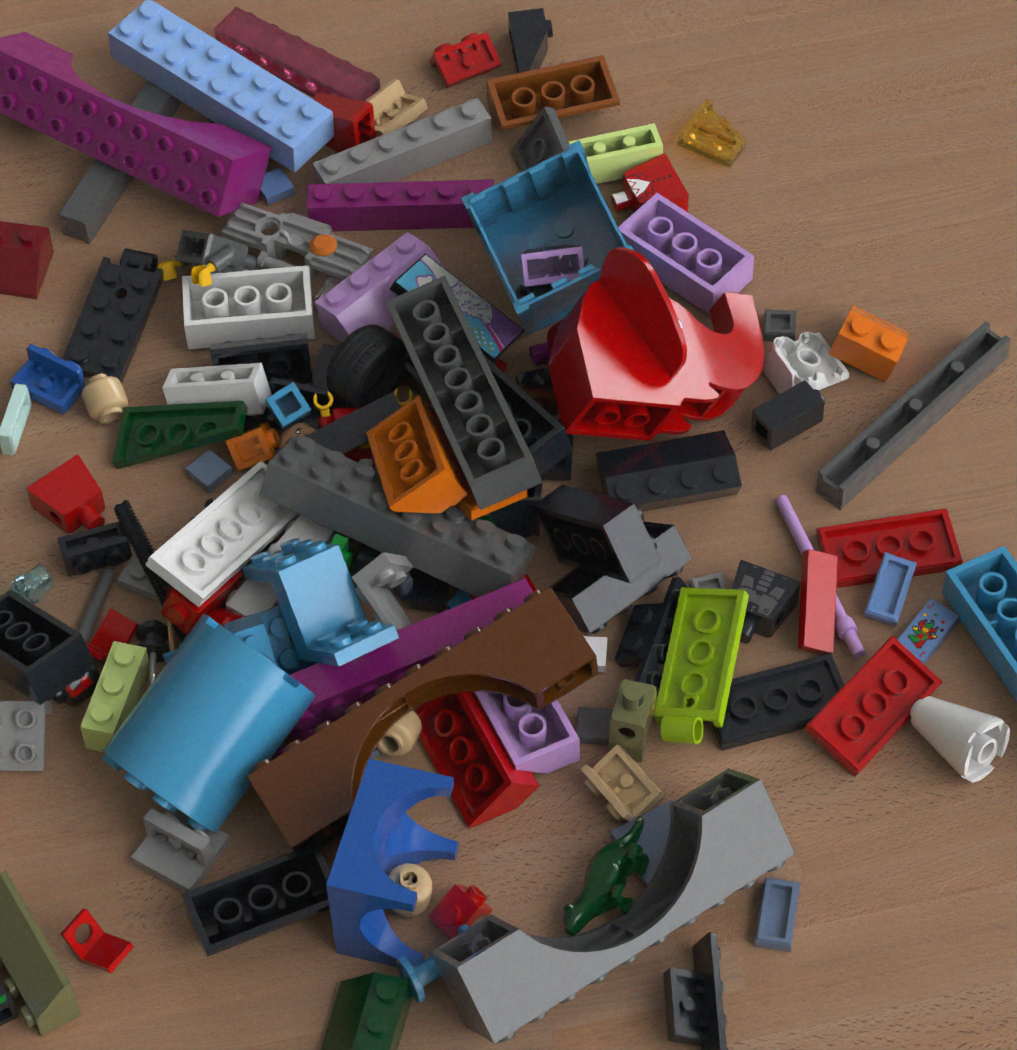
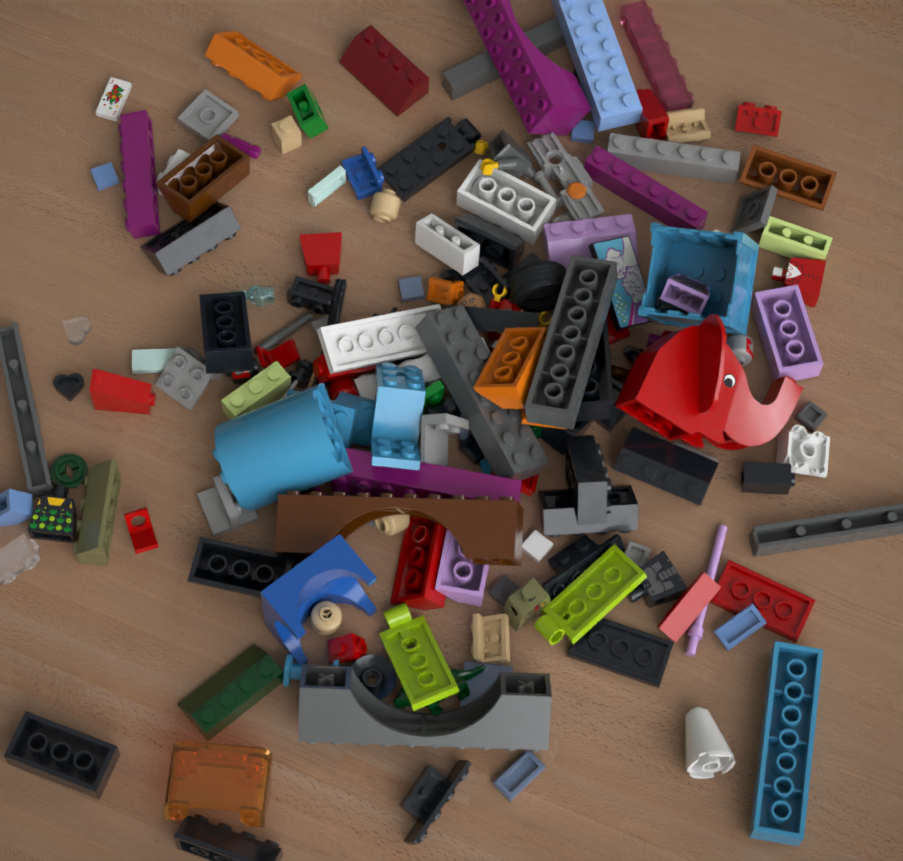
camera: 30 degrees right, 10 degrees up
dark green wing [112,401,248,469] -> none
dark azure brick [265,382,311,431] -> none
black slope [508,8,553,74] -> none
clear yellow wing [677,99,745,168] -> none
red tile [804,635,943,777] -> none
orange slope [828,304,909,383] -> none
medium blue tile [898,599,960,664] -> none
none -> black dish [351,654,397,700]
none -> lime hinge [379,603,459,711]

